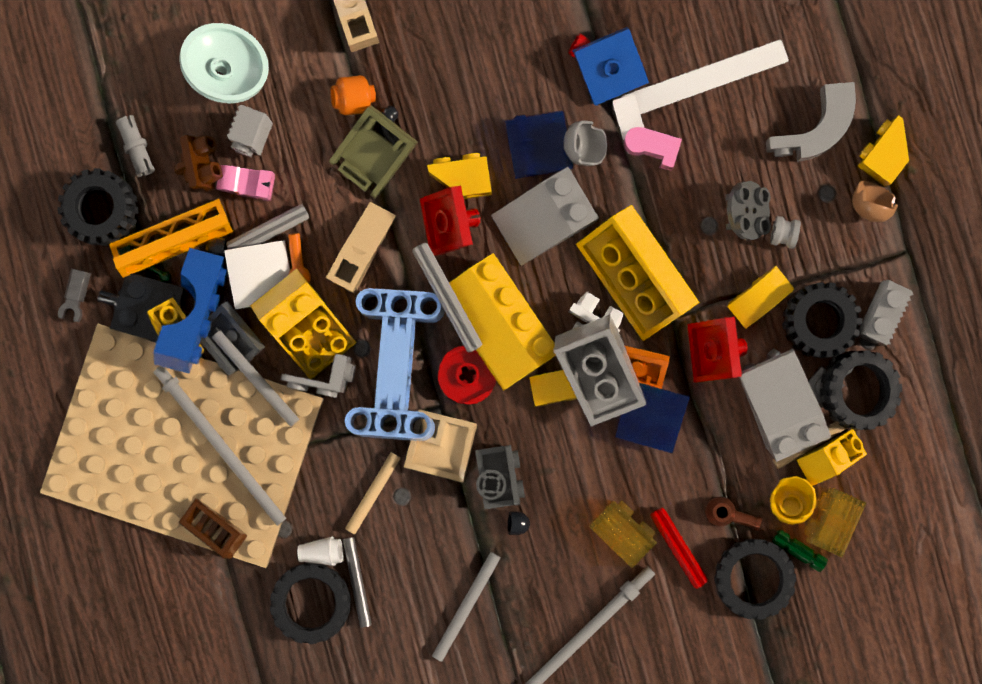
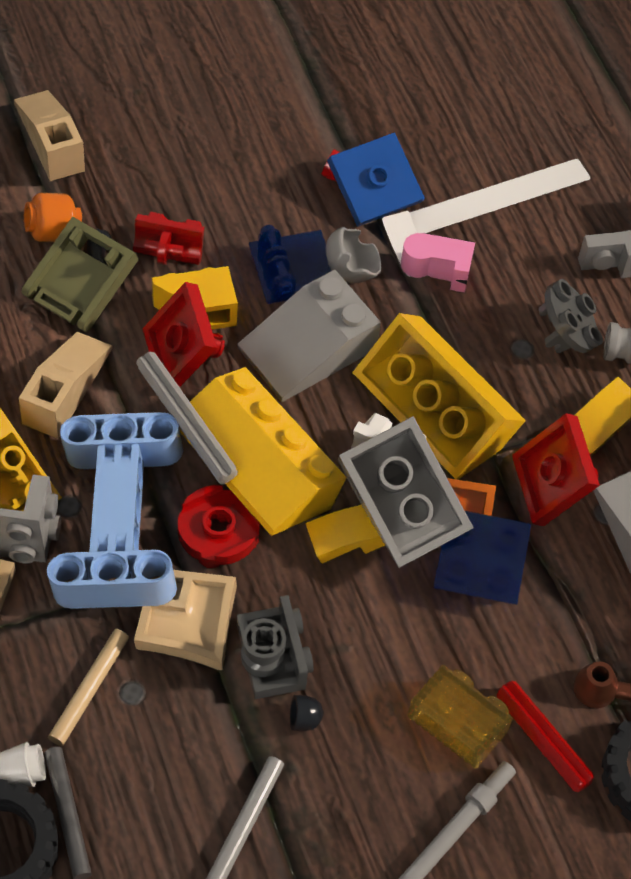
camera: 10 degrees left, 30 degrees down
none -> red hips [133,212,205,265]

